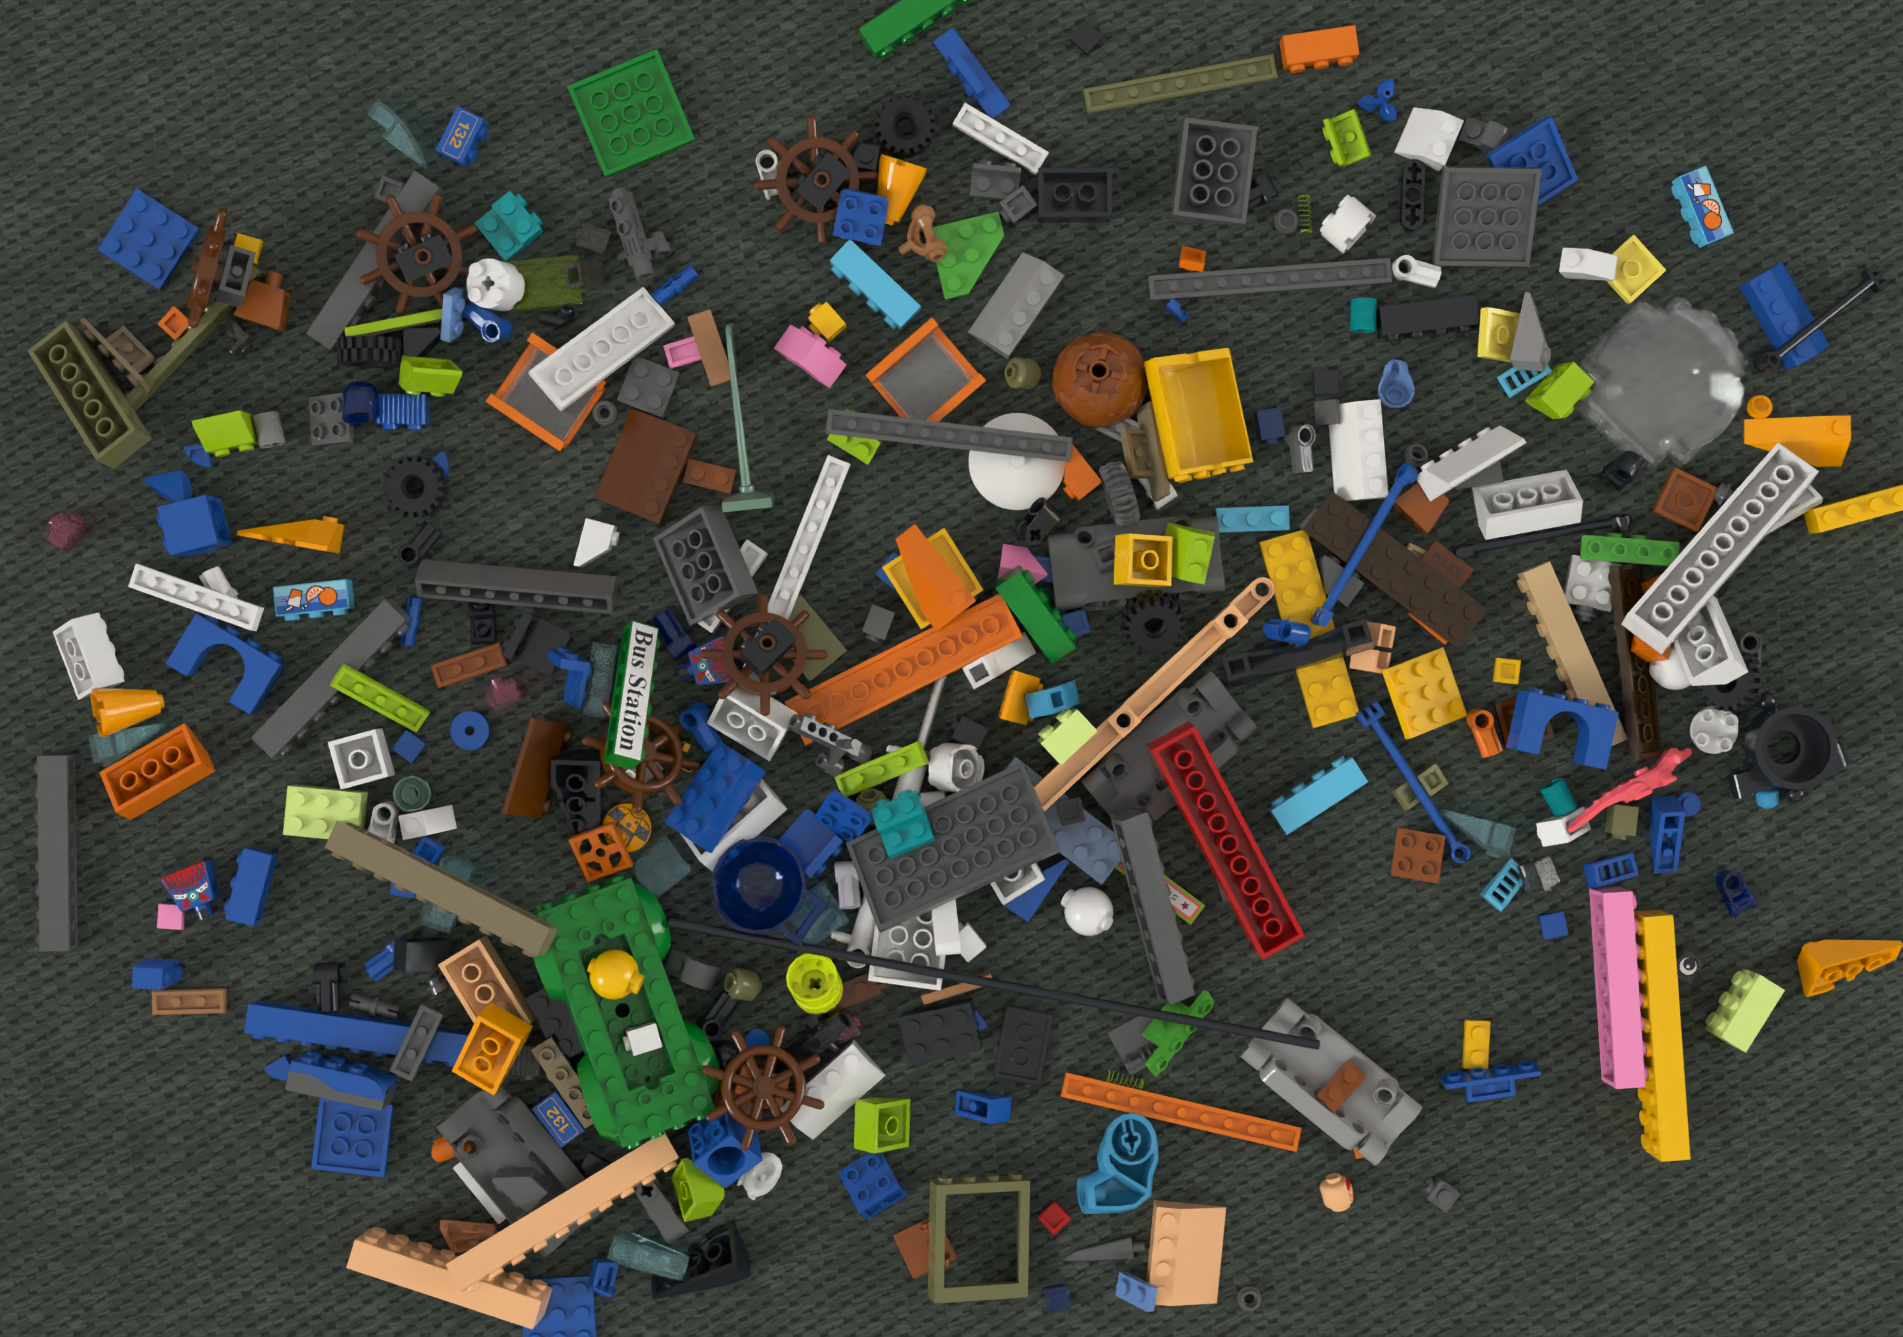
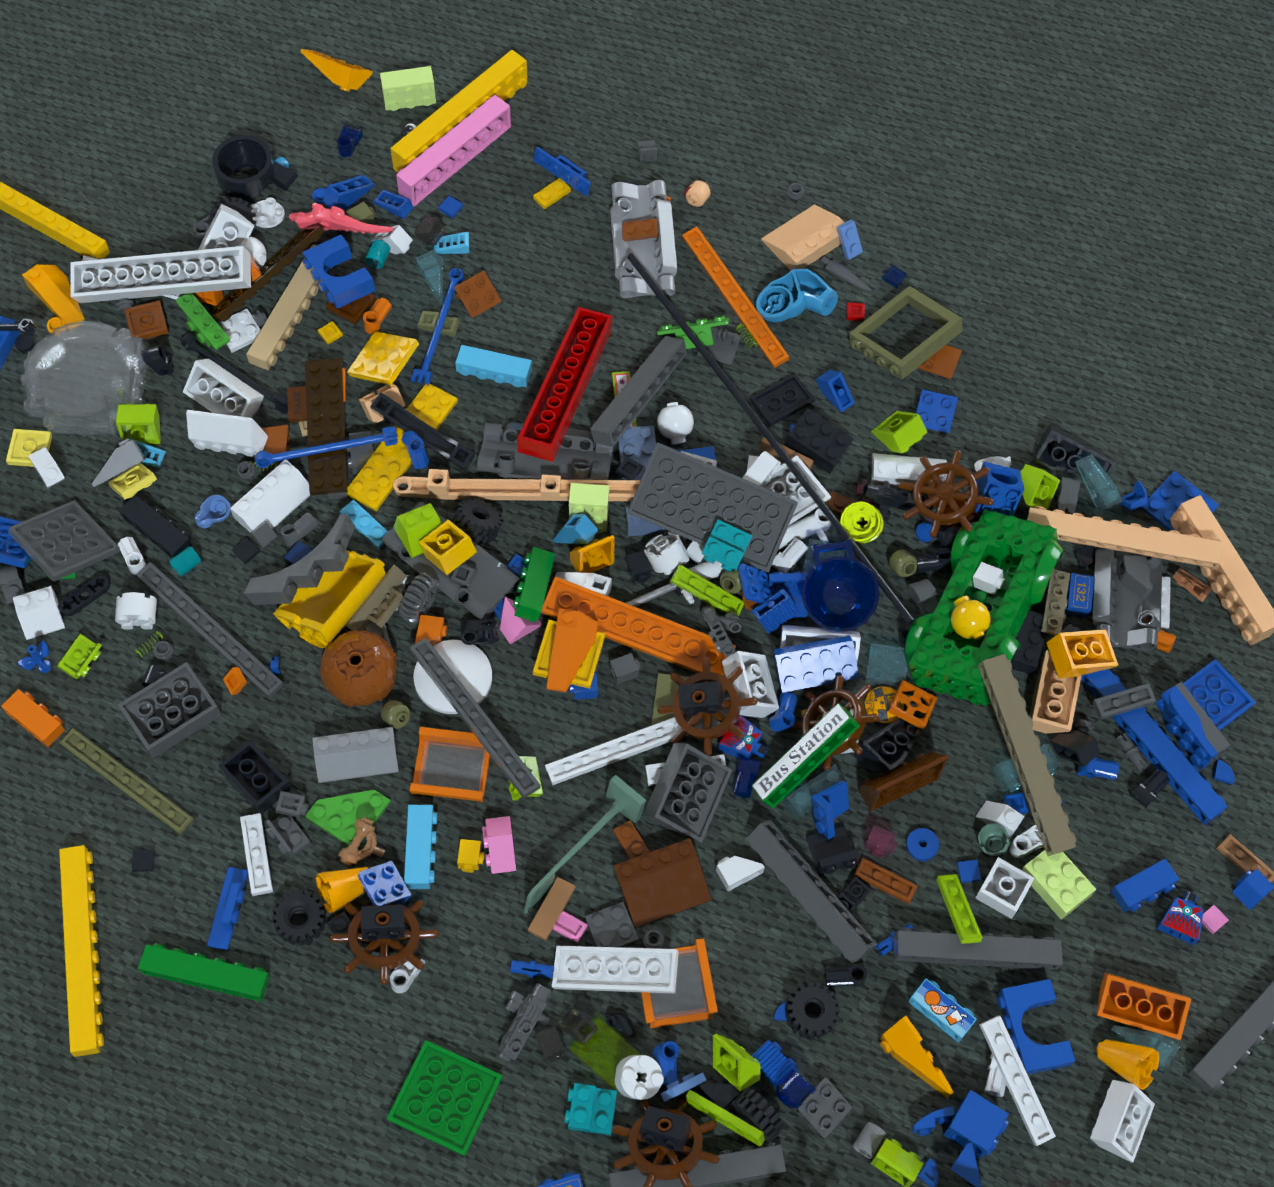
camera: 135 degrees left, 25 degrees down
none -> dark grey arch [244,514,355,605]
none -> blue brick [752,589,799,633]
none -> blue slope [911,1106,955,1136]

